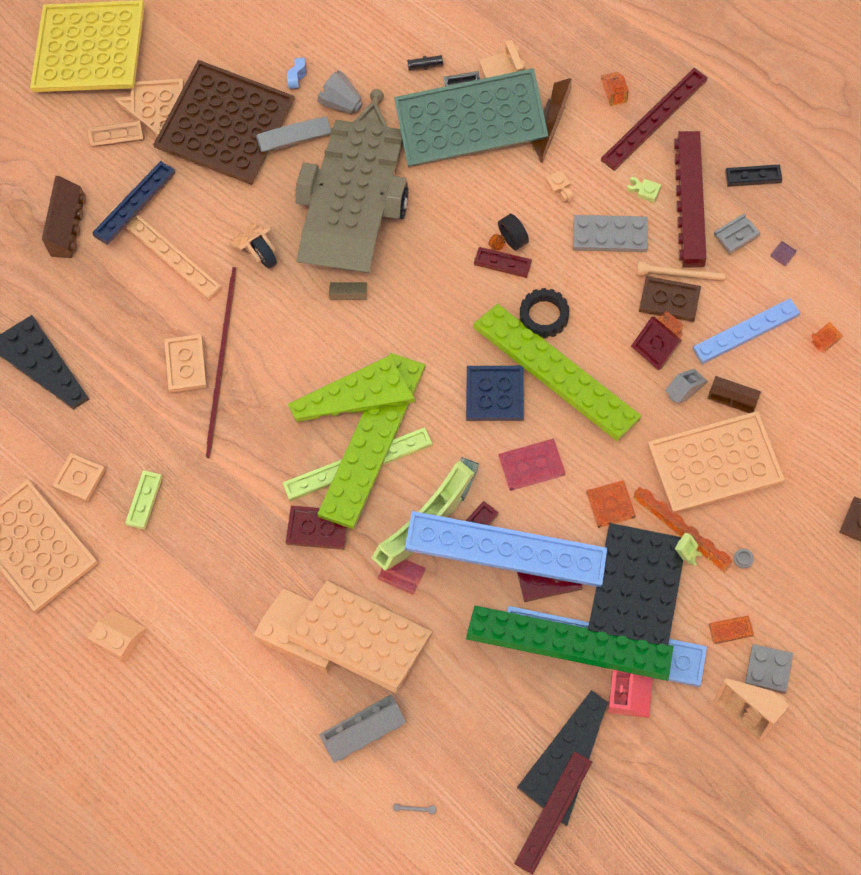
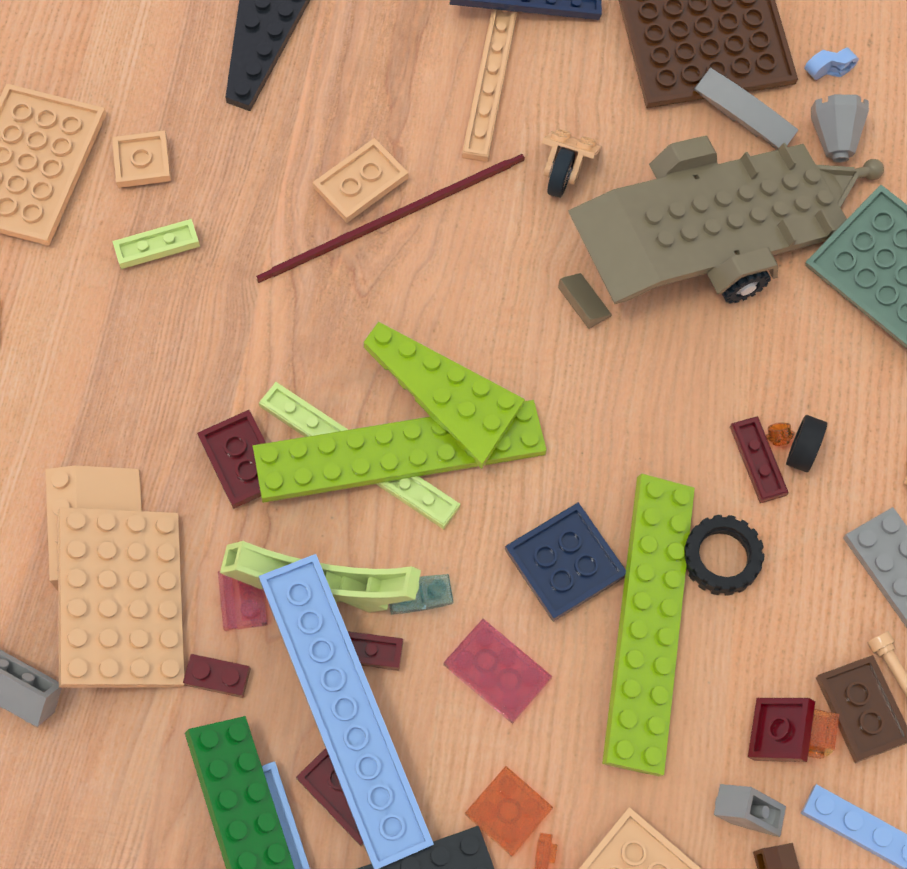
camera: 50 degrees right, 0 degrees up
none -> dark red plate [183,654,251,698]

